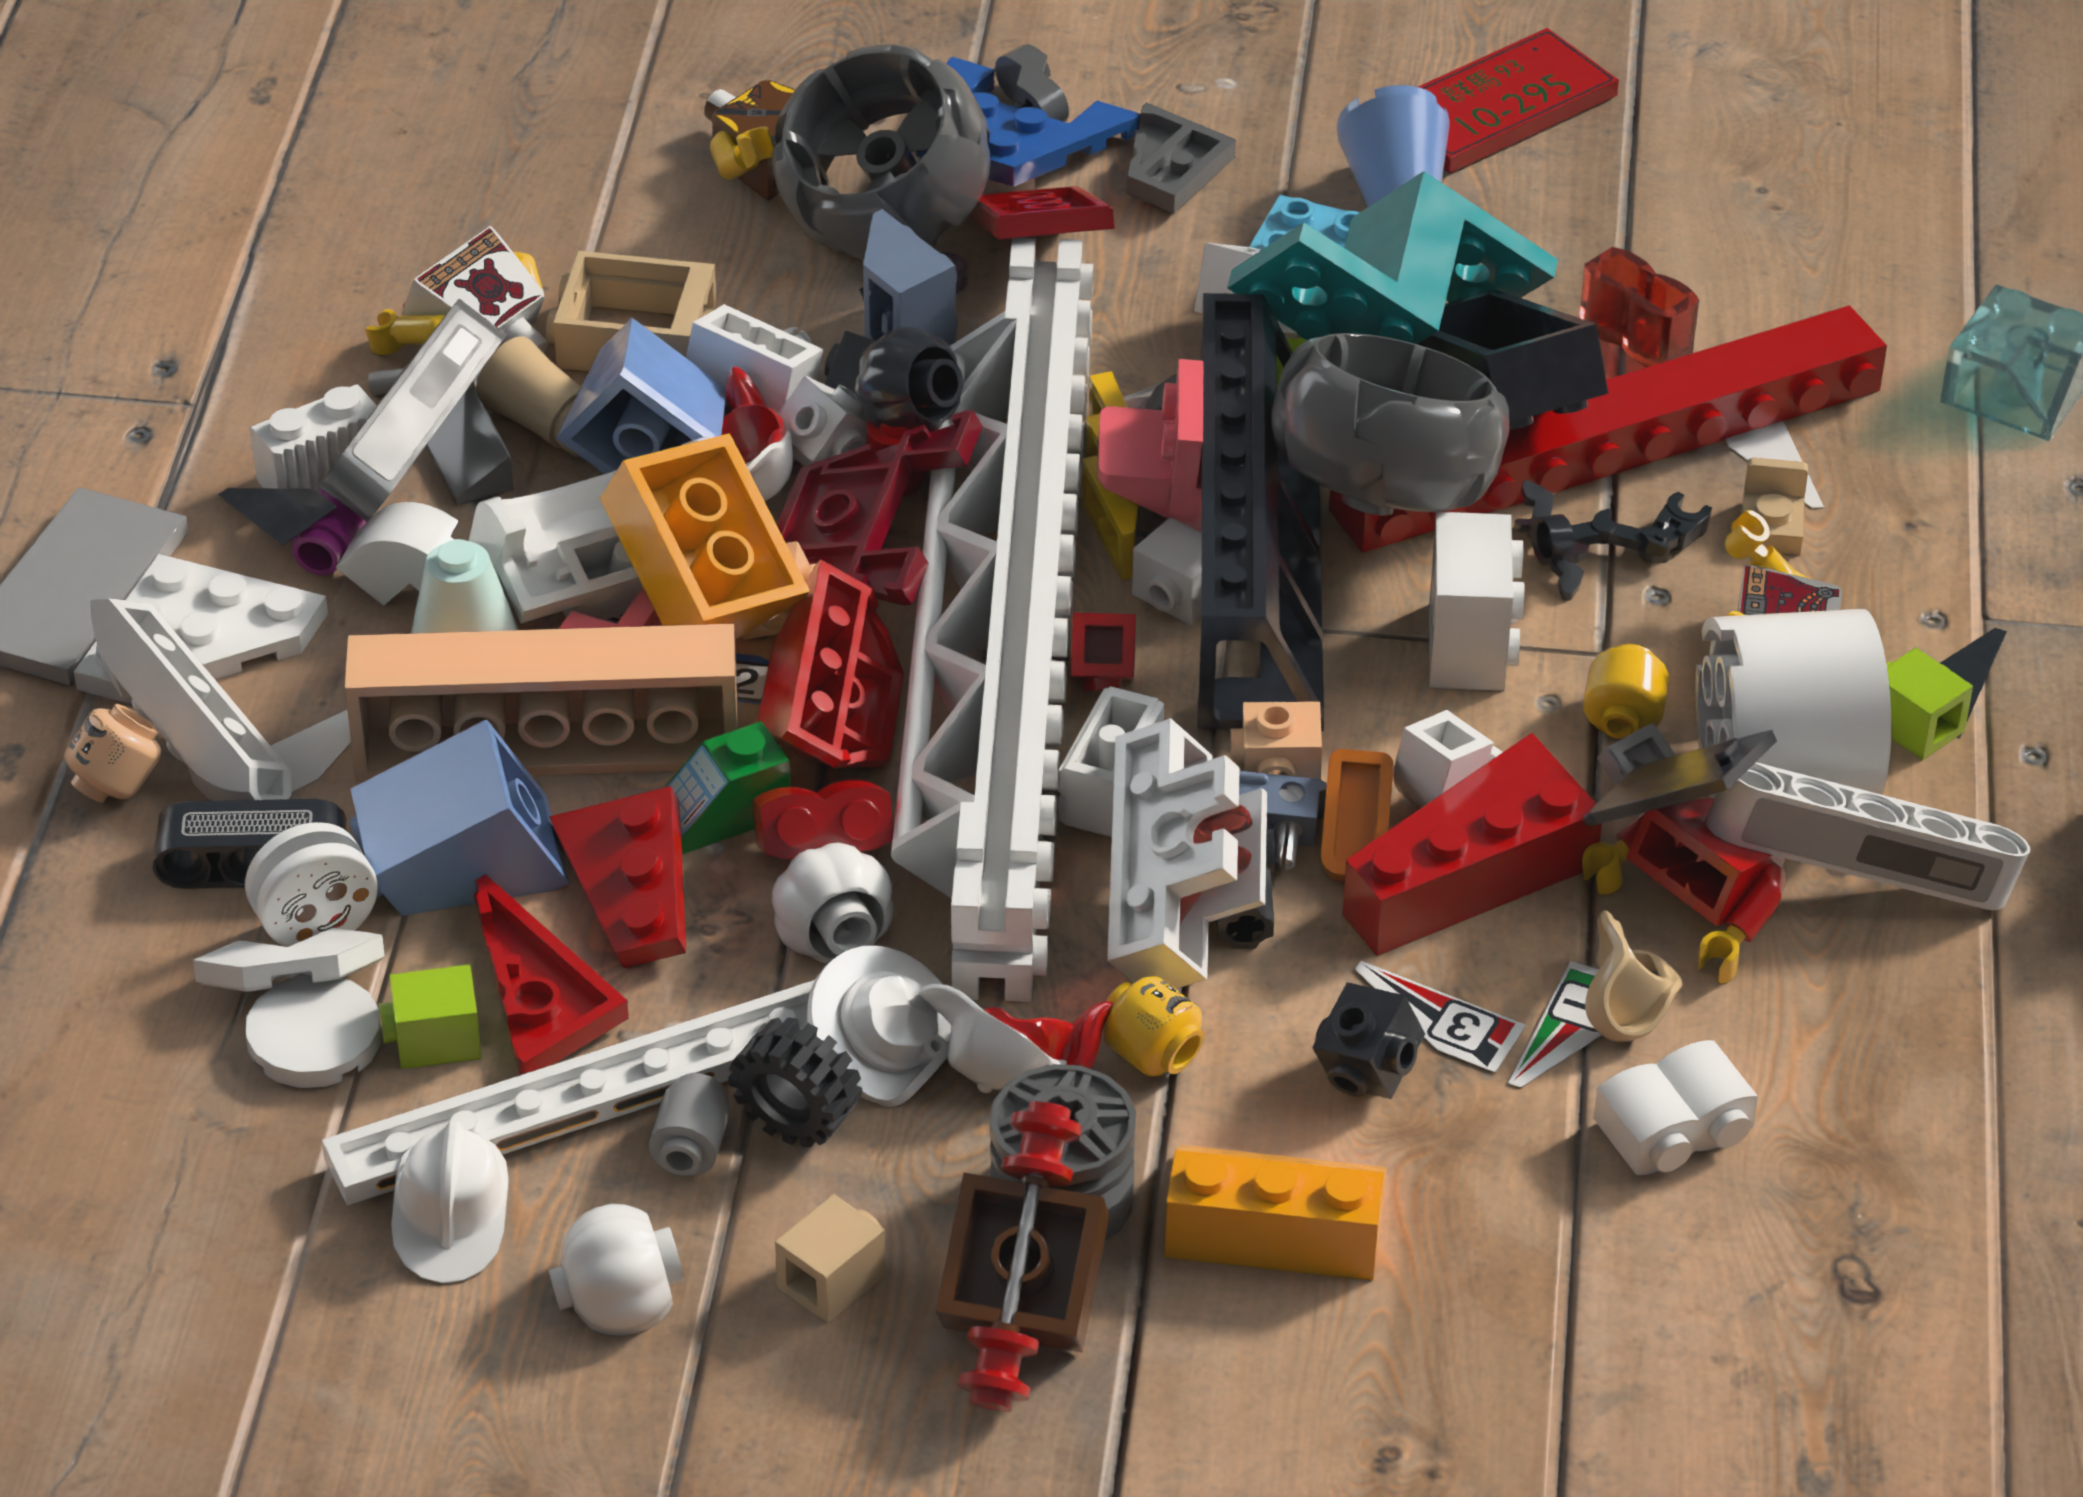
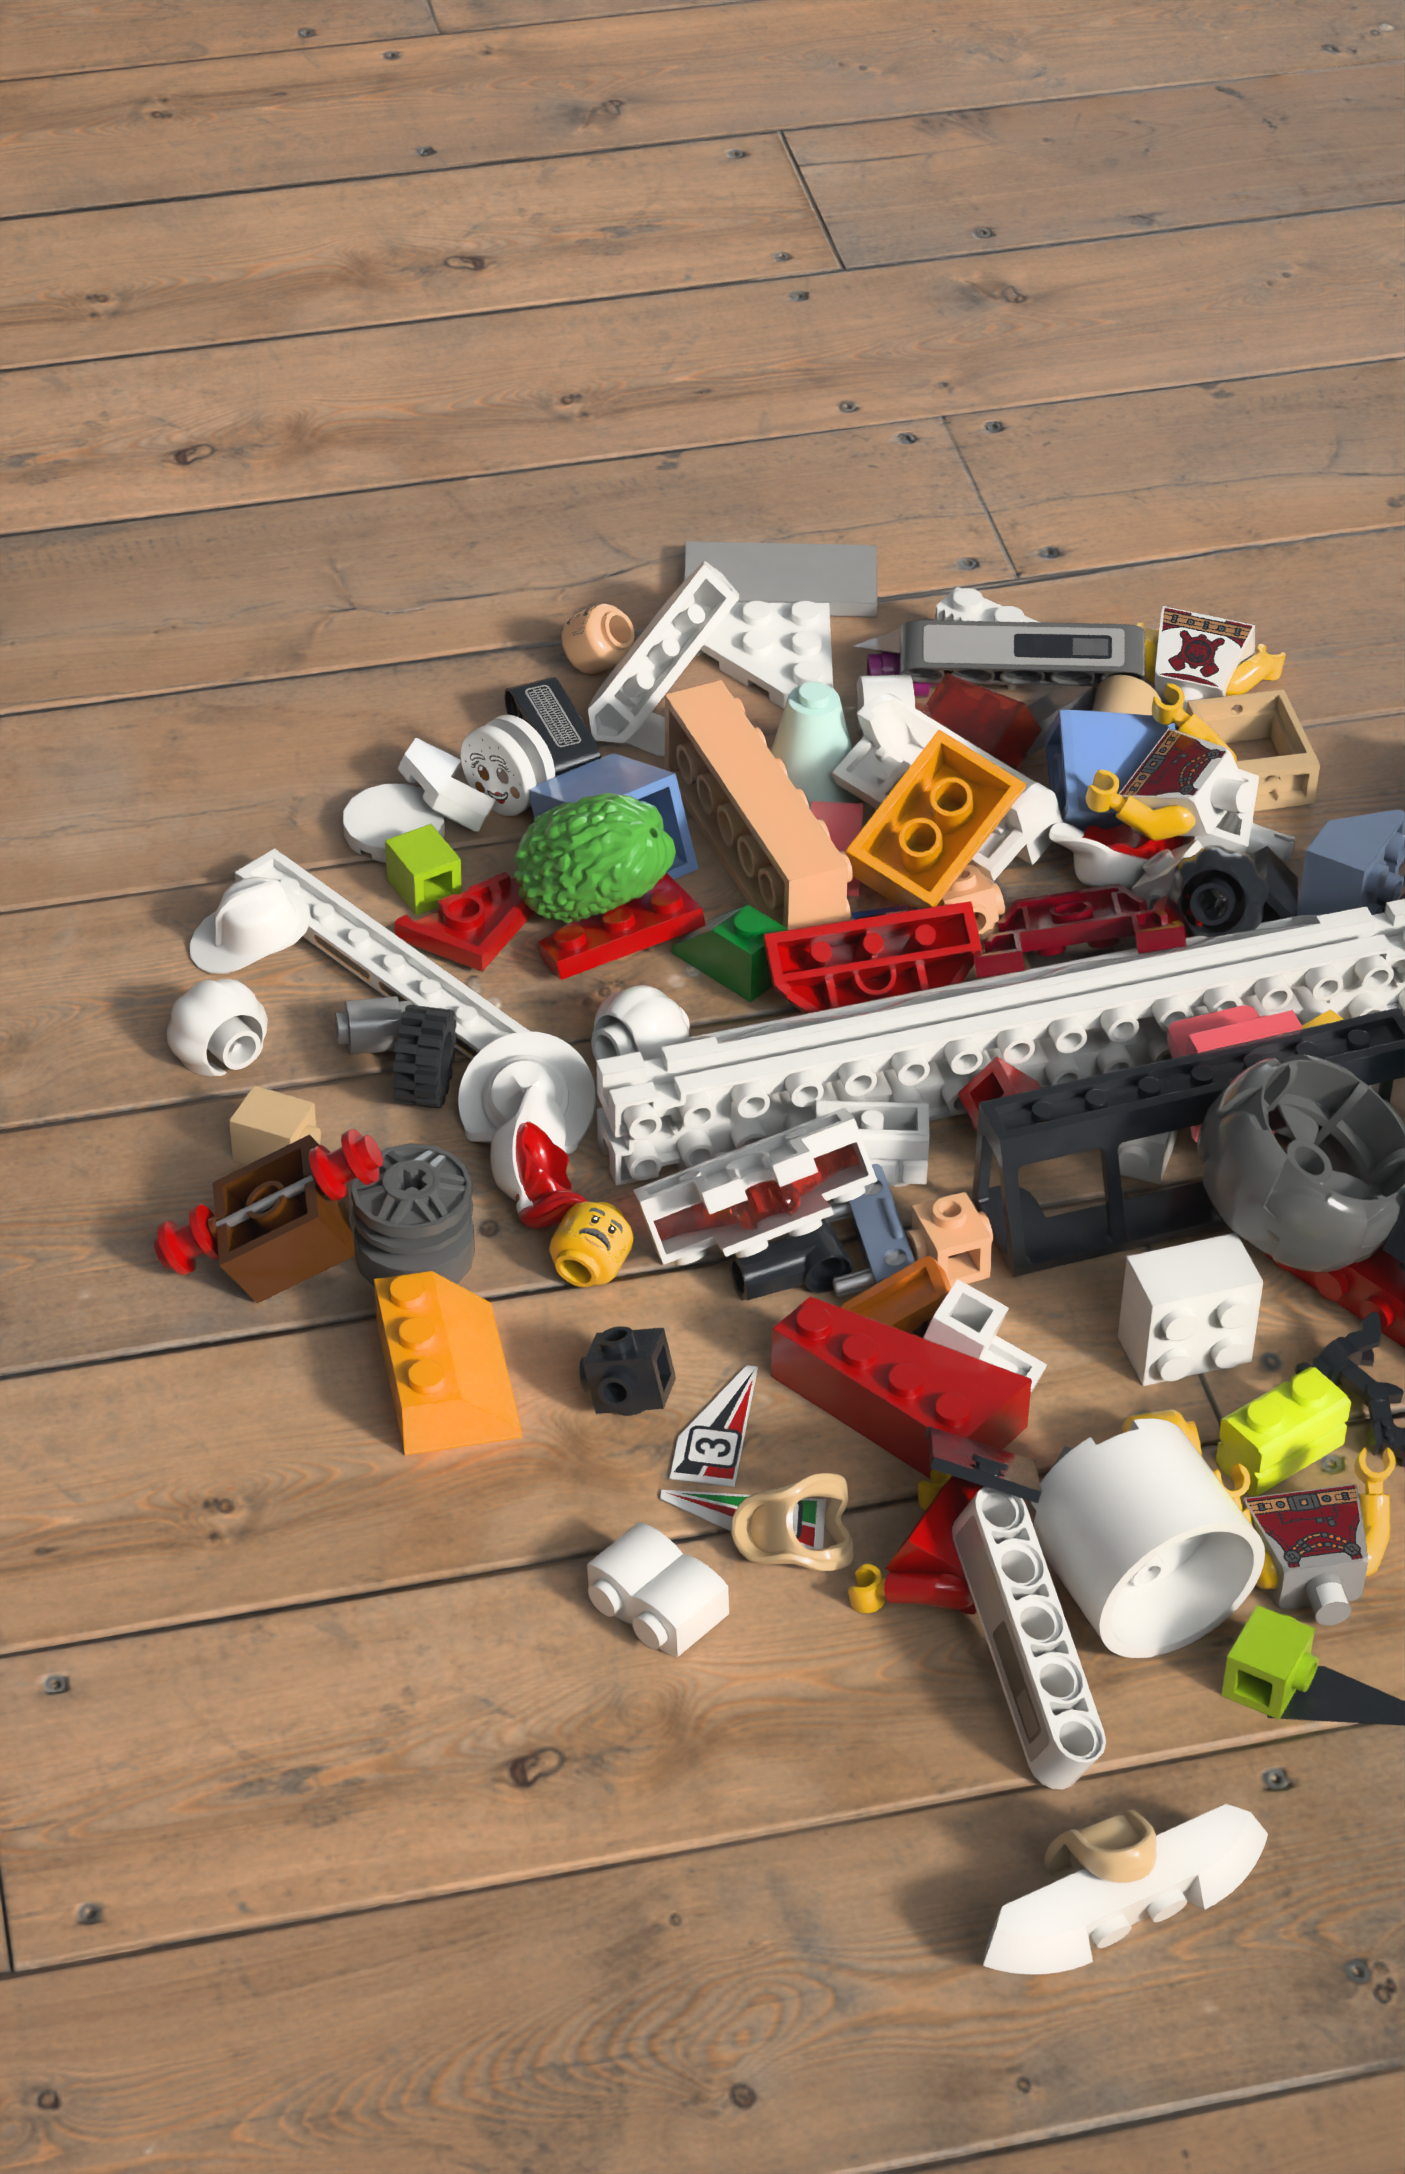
camera: 70 degrees right, 0 degrees up
red brick [752,780,894,859] -> none
none -> bright green hair [514,793,676,923]
none -> clear red brick [920,673,1042,770]
none -> torso [1085,684,1254,841]
none -> neon yellow brick [1216,1367,1351,1497]

